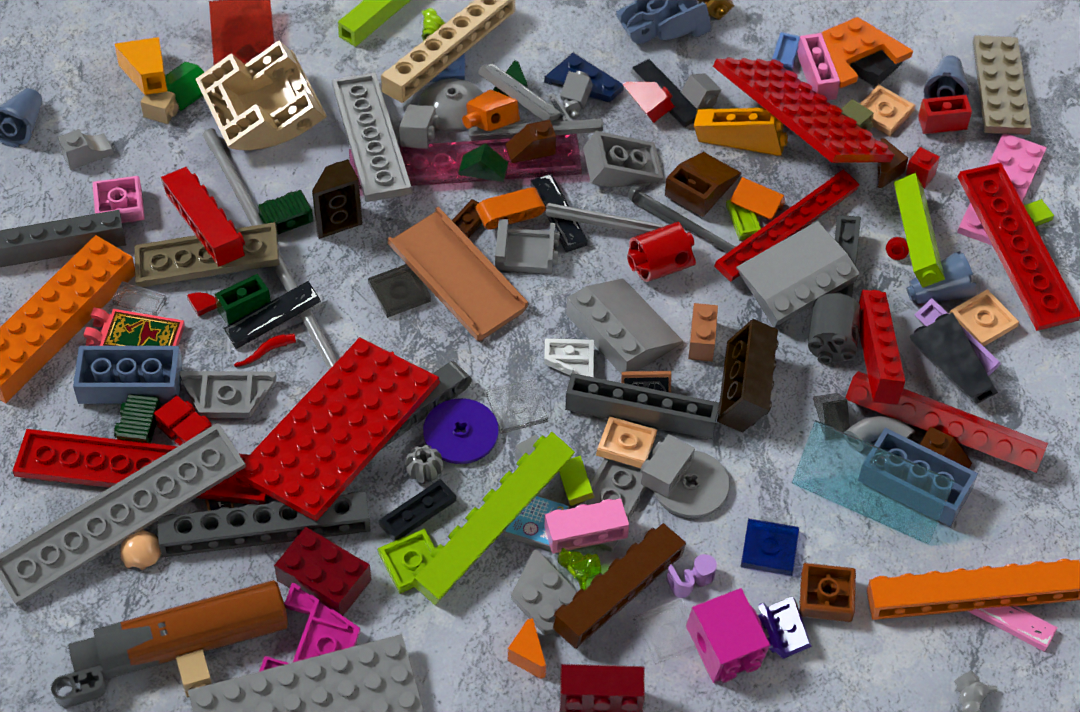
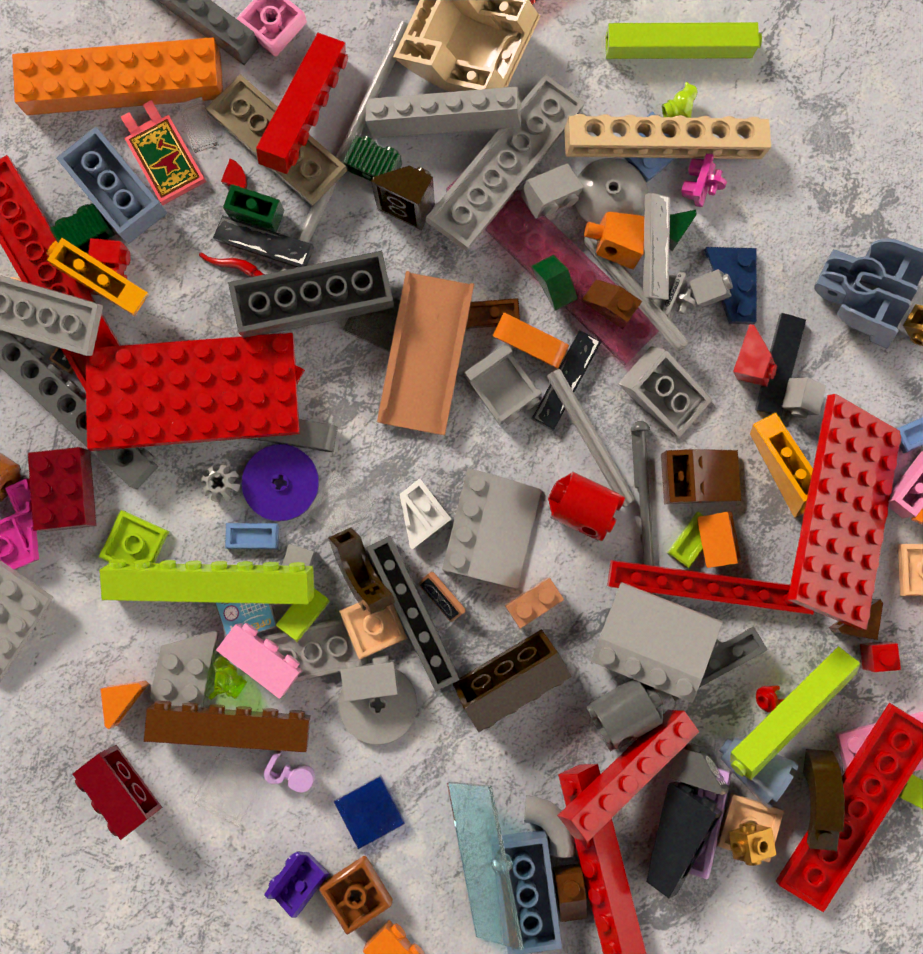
camera: 50 degrees right, 30 degrees up
light grey wing [180,371,277,418] -> none
black plate [379,479,457,541] -> none
dark pink brick [686,588,770,683] -> none
clear smoke slope [813,393,850,440] -> none
olive brick [841,99,874,131] -> none
none -> light orange slope [47,238,149,317]
none -> medium blue tile [225,523,279,550]
none -> dark grey brick [228,250,394,338]
none -> dark brown arch [328,527,395,614]
none -> light grey brick [365,86,521,138]
none -> dark grey slope [669,743,729,795]
none -> dark pink hips [681,153,727,207]
none -> pearl gold brick [729,822,776,866]
none -> dark brown arch [803,749,845,851]

